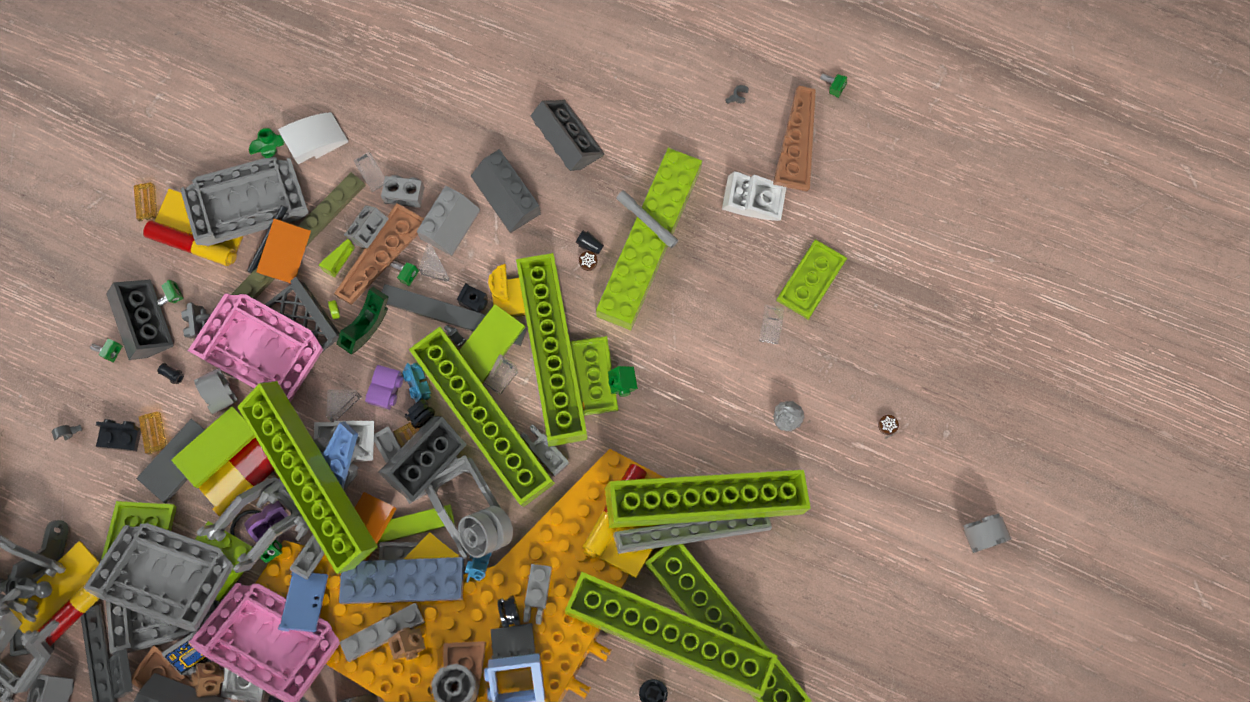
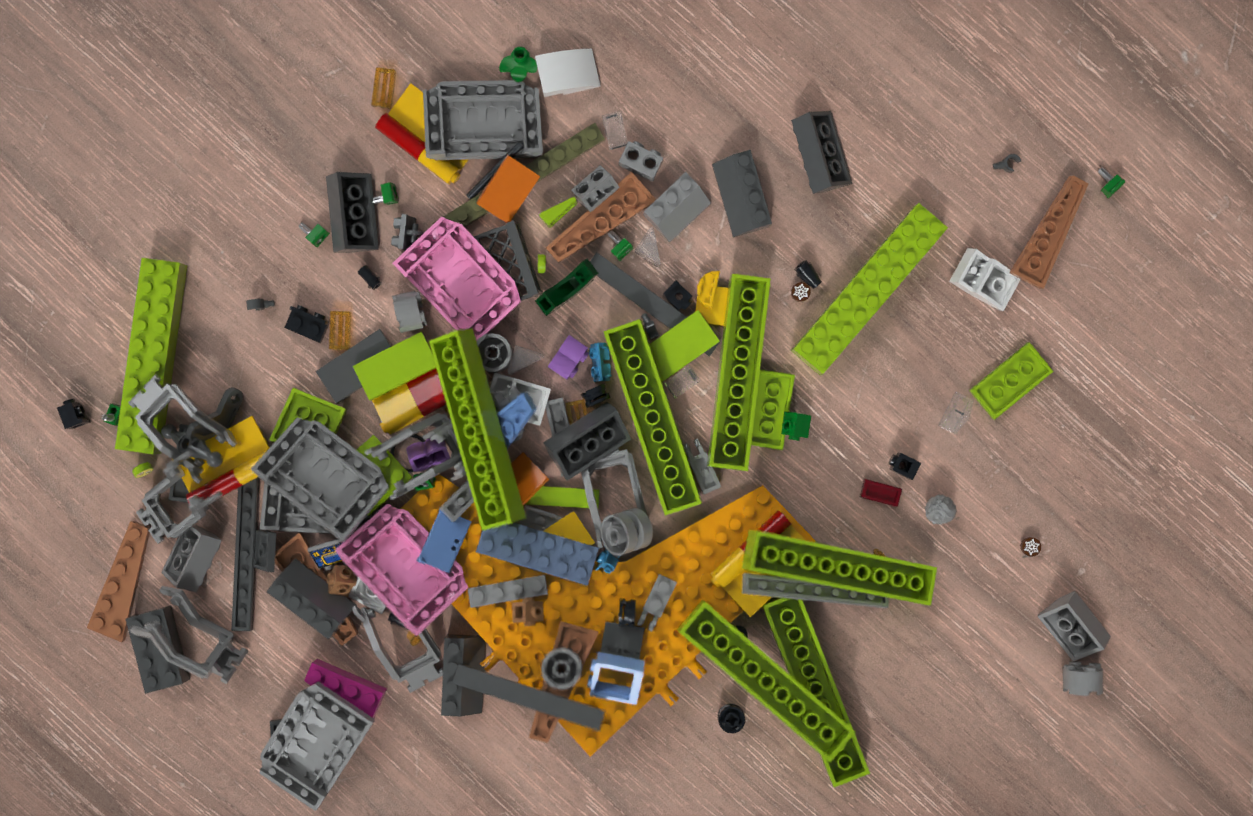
camera: 15 degrees right, 15 degrees up
light grey piece [616,190,679,248] -> none
none -> light grey brick [477,334,513,373]
none -> dark red tile [860,479,902,507]
none -> black brick [888,452,921,480]
none -> light grey slope [1038,591,1111,661]

